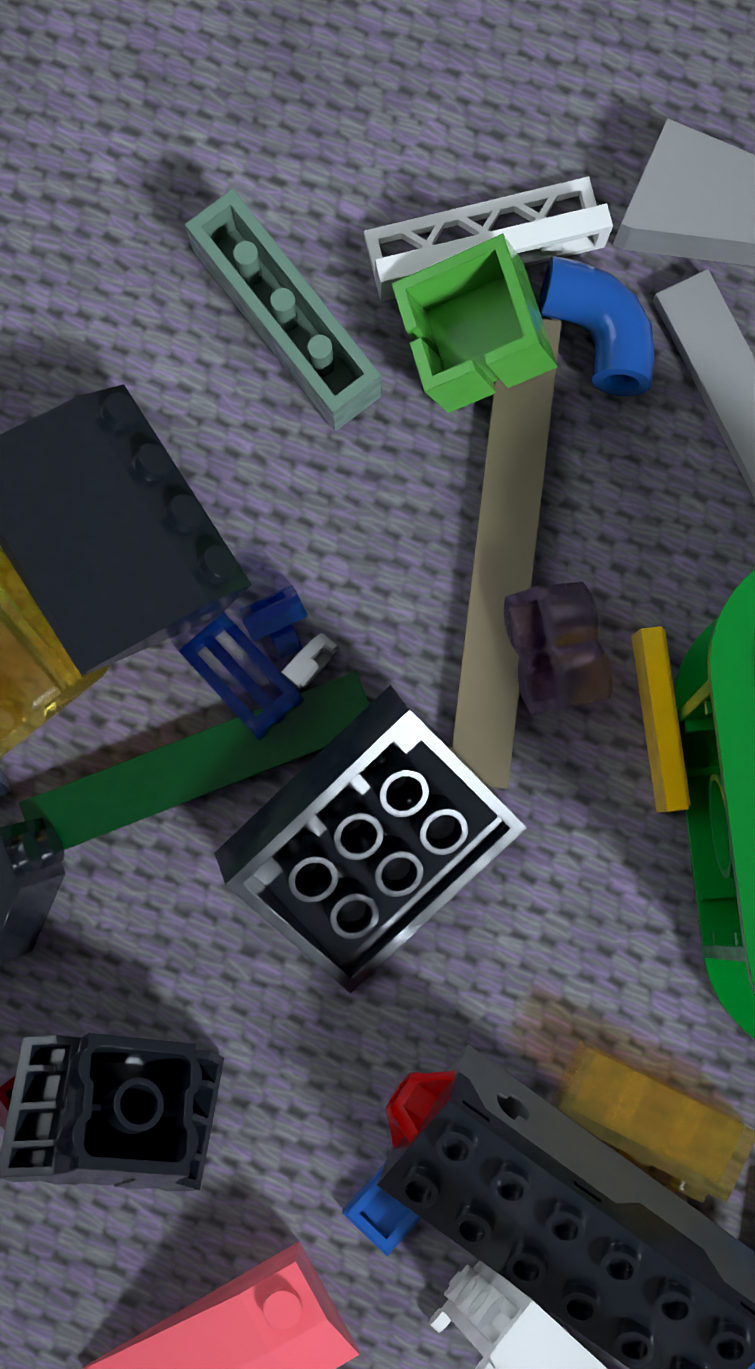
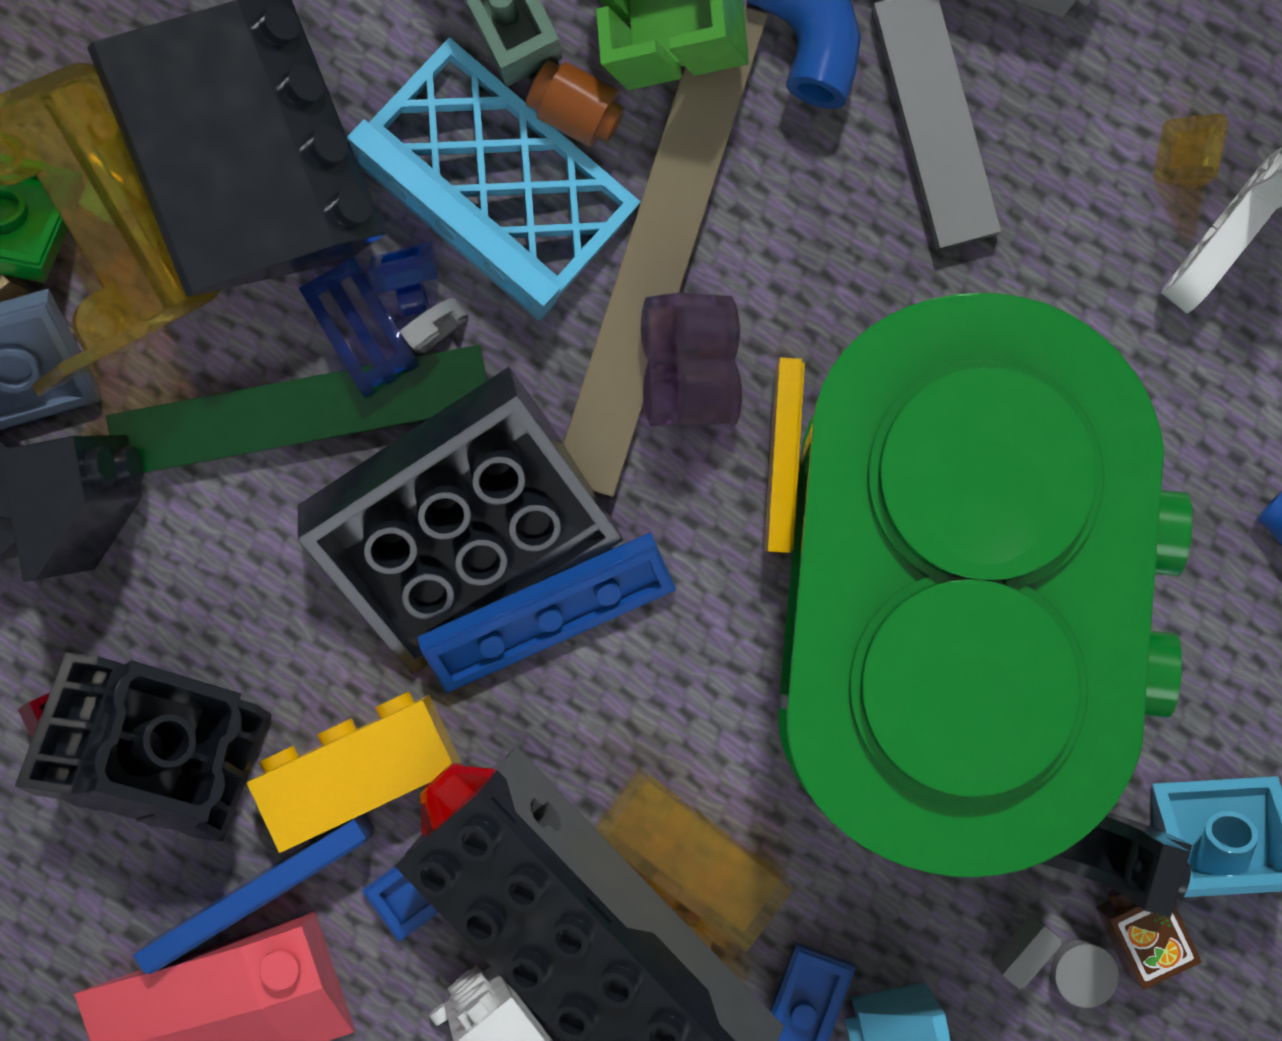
camera: 15 degrees right, 5 degrees up
none -> blue tile [133,813,375,975]
none -> yellow brick [247,691,461,853]
none -> medium azure fence [347,37,641,322]
none -> blue tile [417,532,676,694]
none -> dark orange brick [526,59,625,148]

